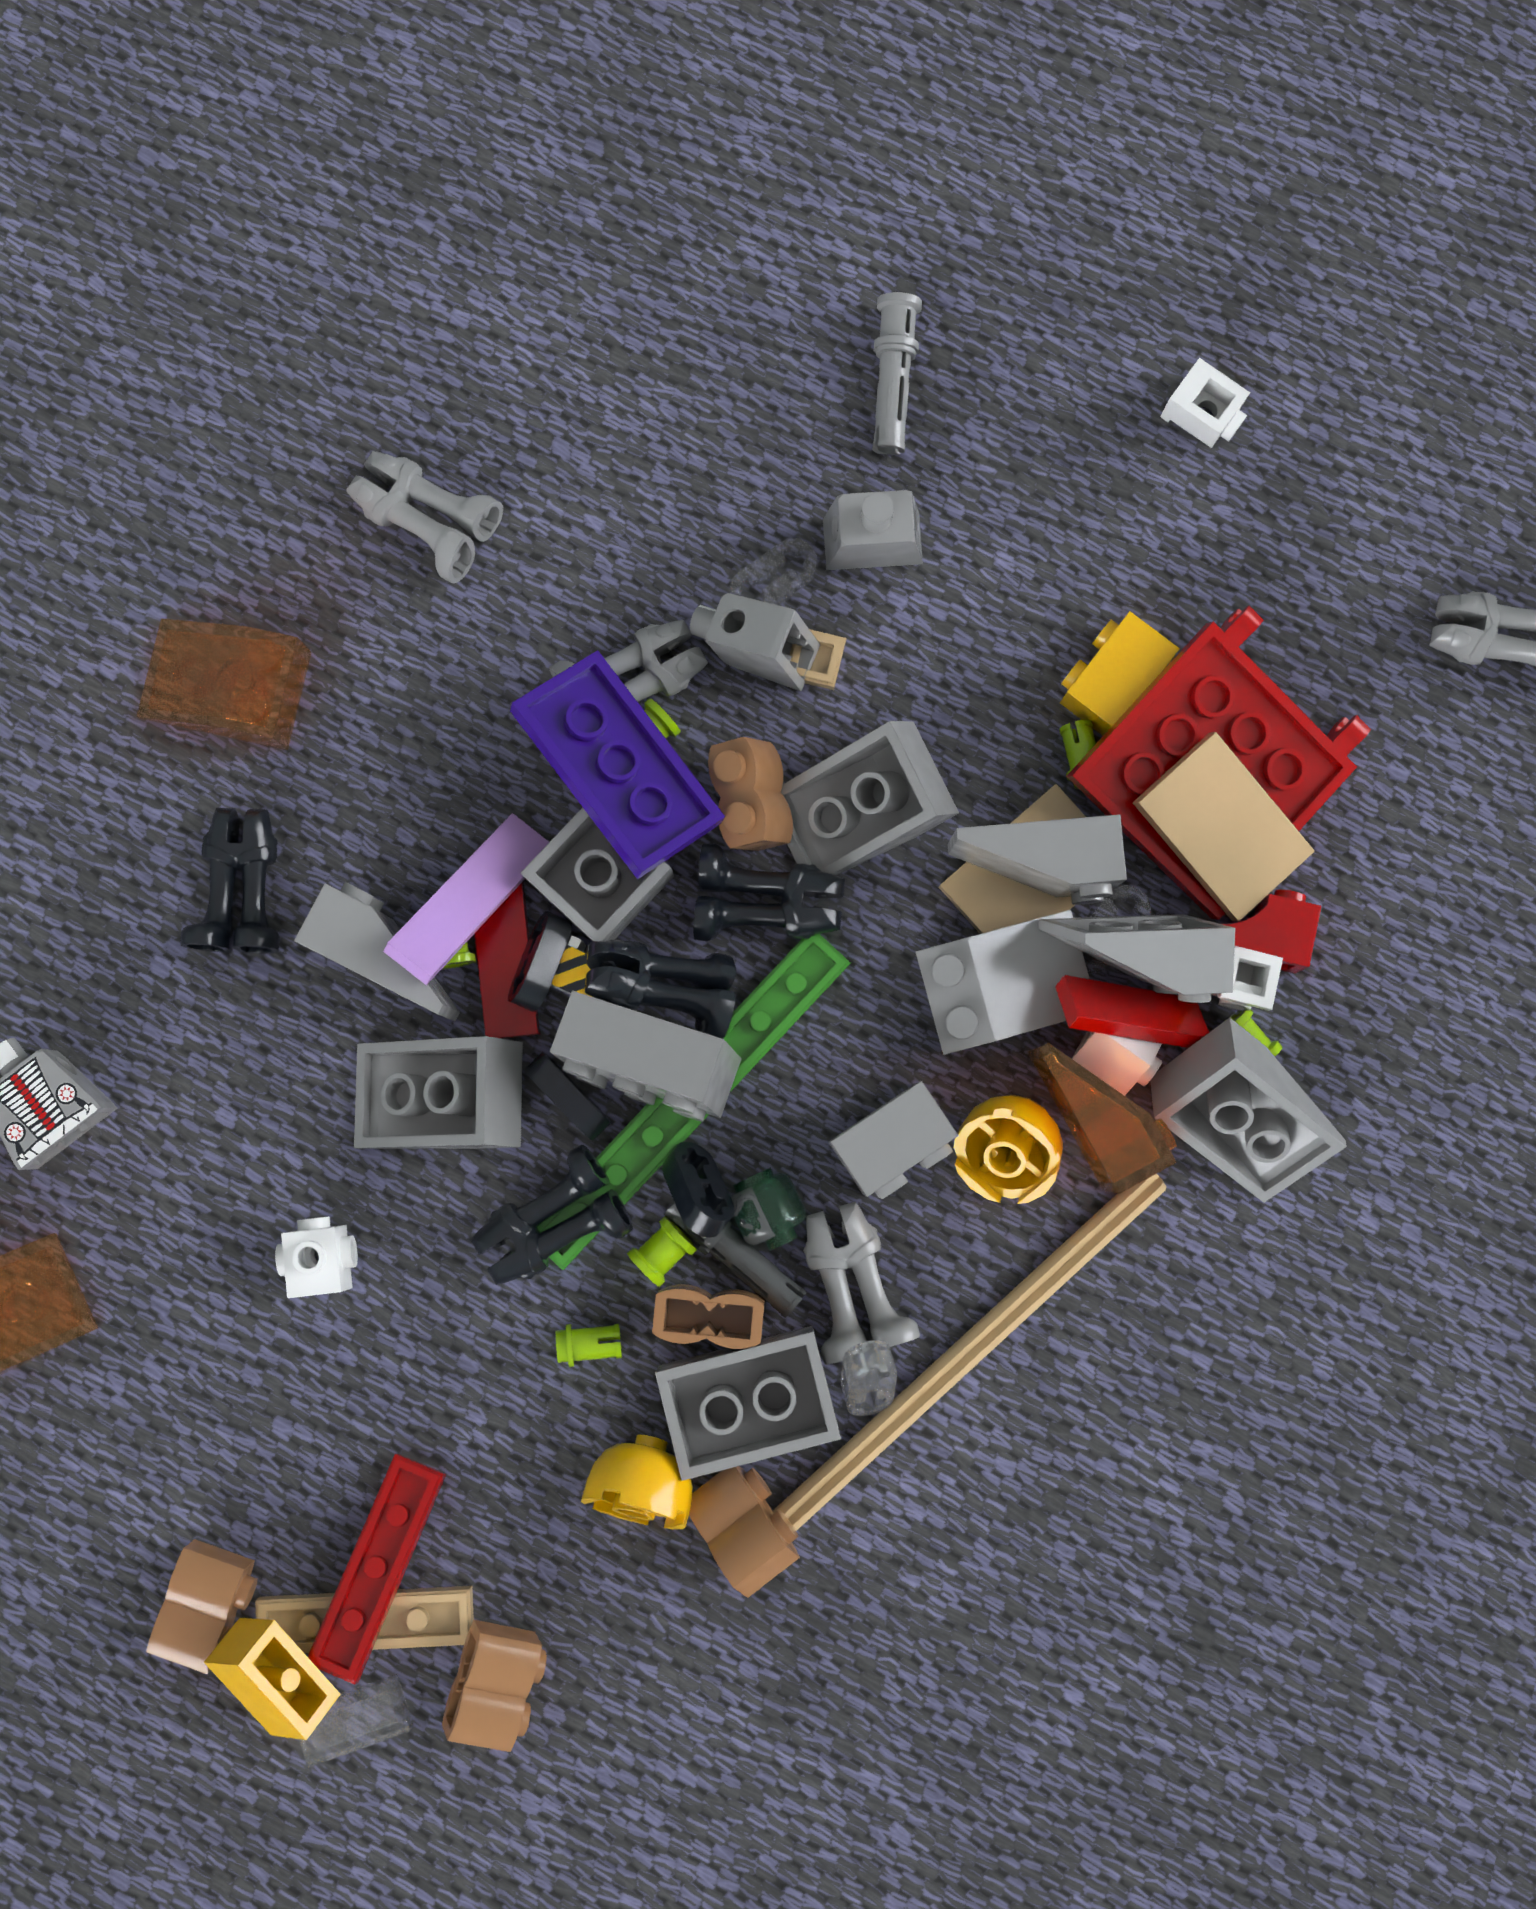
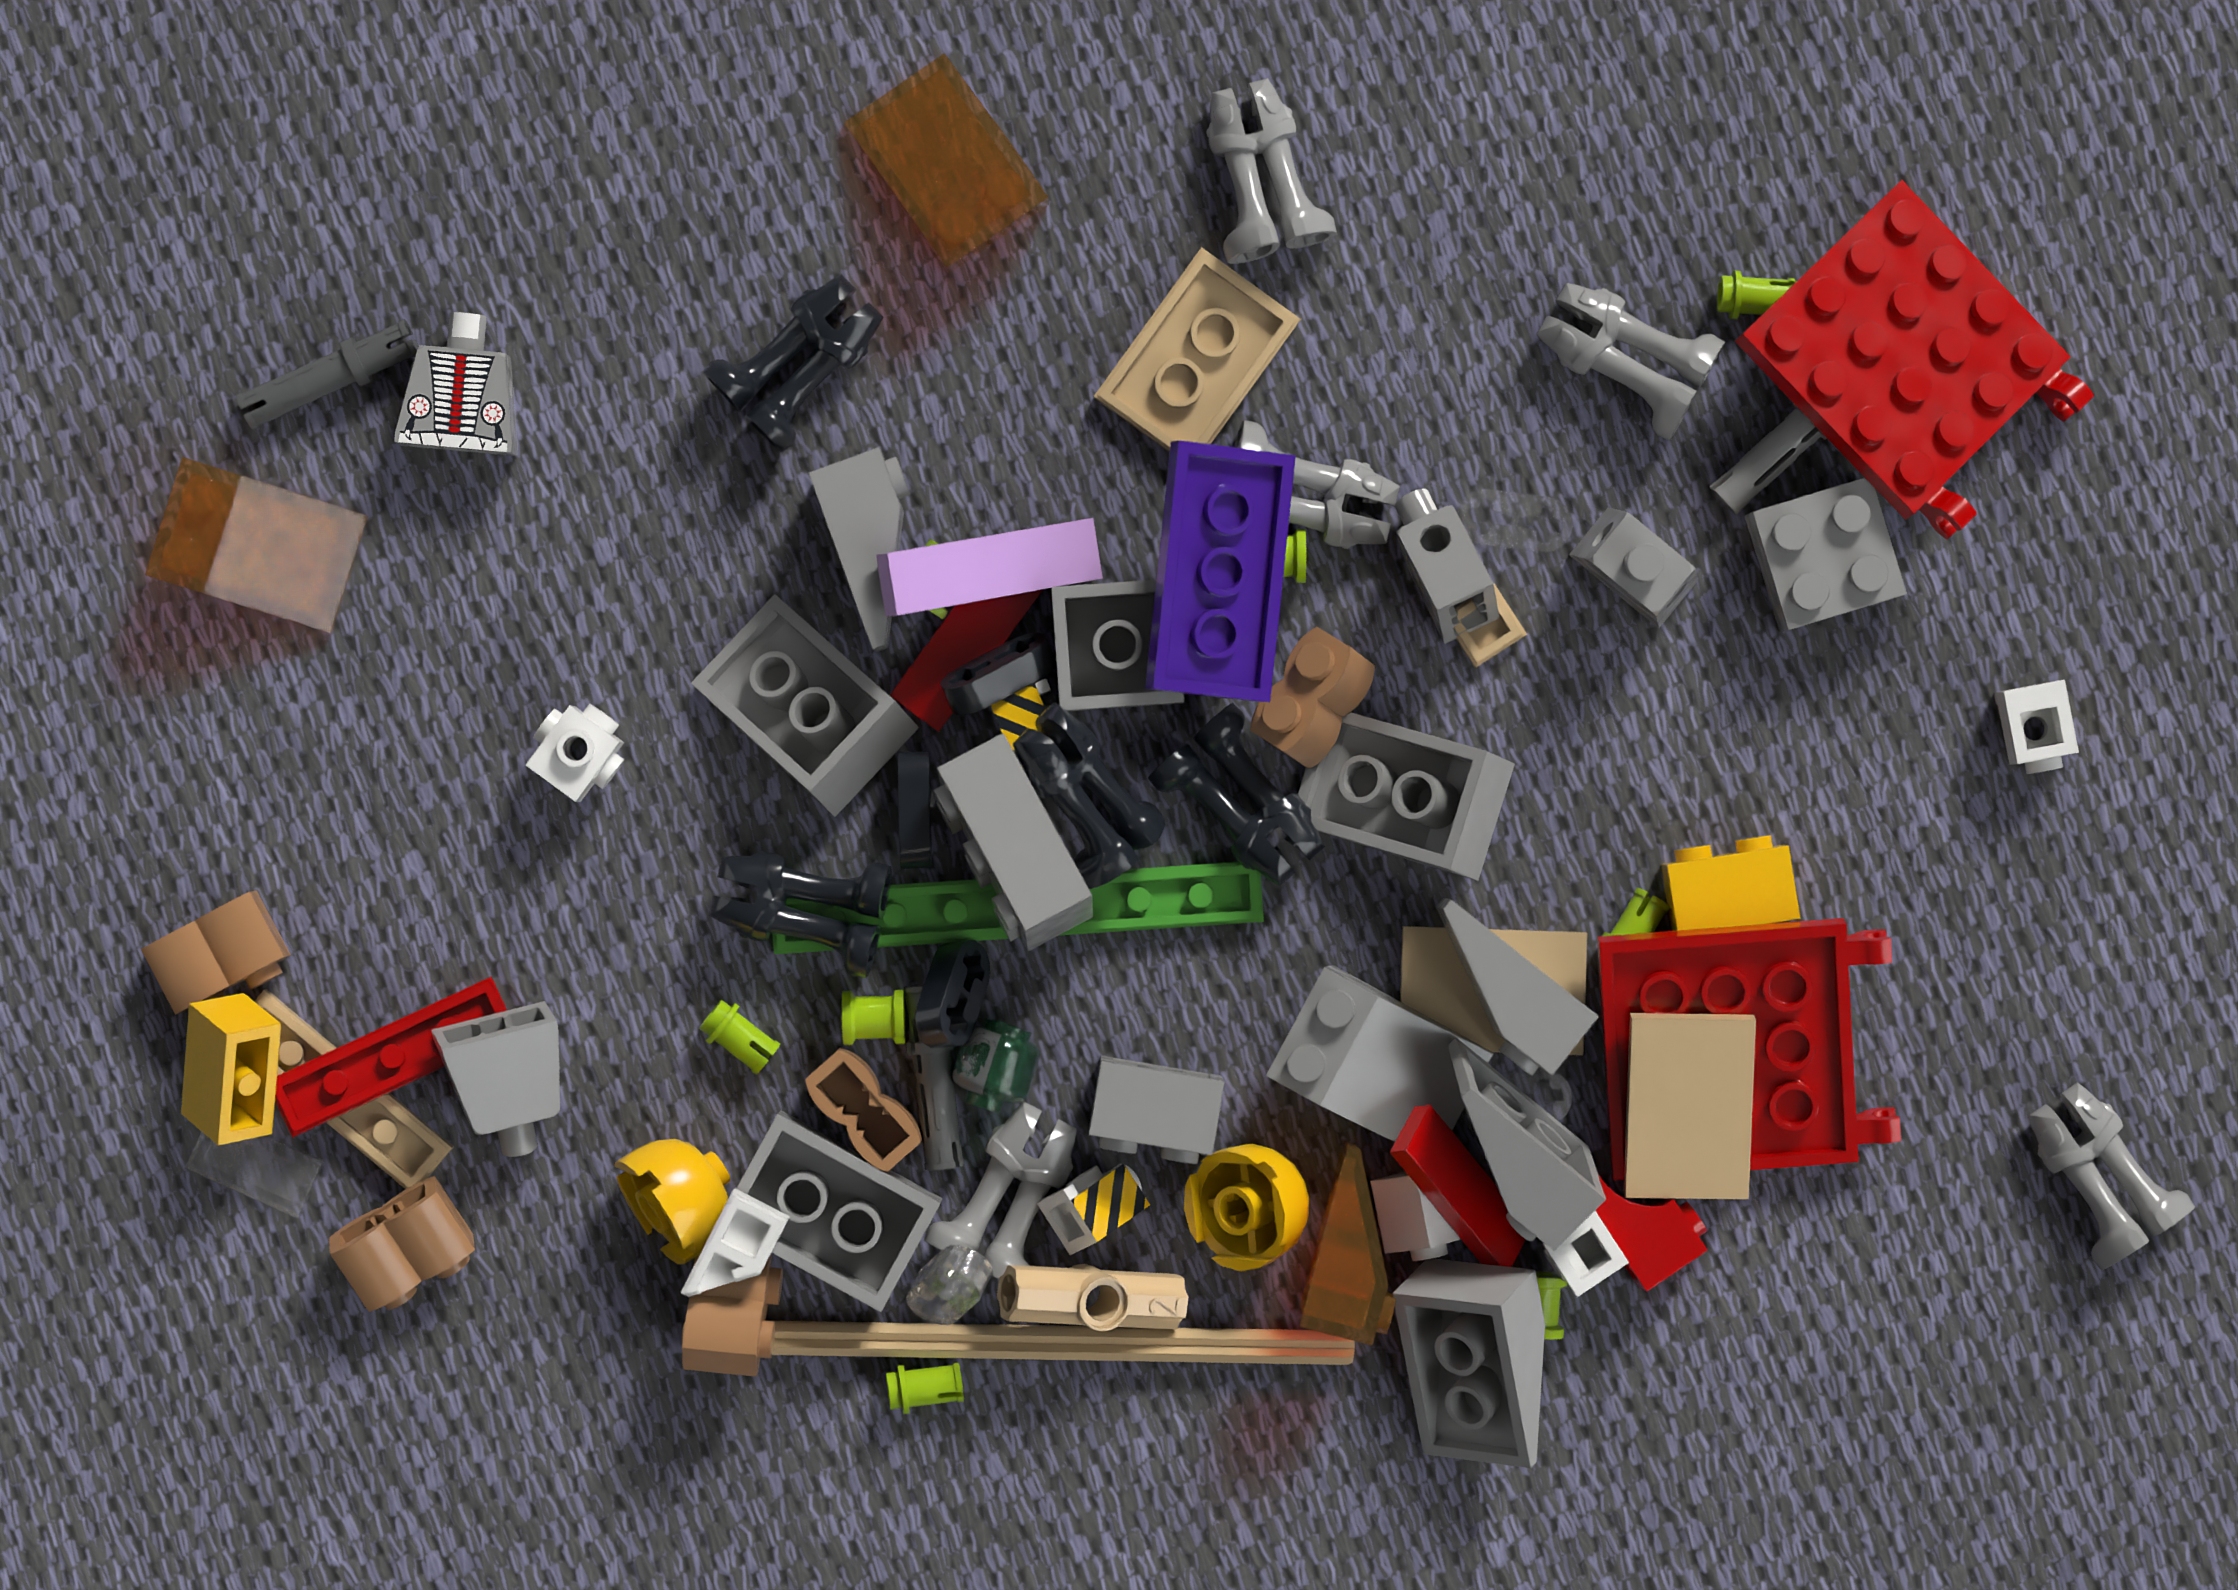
camera: 40 degrees right, 5 degrees up
none -> light grey torso [431,1001,560,1157]
none -> white tile [681,1188,790,1297]
none -> lime pin [886,1362,964,1414]
none -> tan piece [997,1263,1189,1332]
none -> brick [1037,1164,1150,1255]
none -> tan tile [1094,247,1301,452]
none -> light grey piece [1536,283,1725,441]
none -> lime pin [1717,270,1796,319]
none -> red plate [1735,180,2094,540]
none -> light grey brick [1744,478,1907,632]

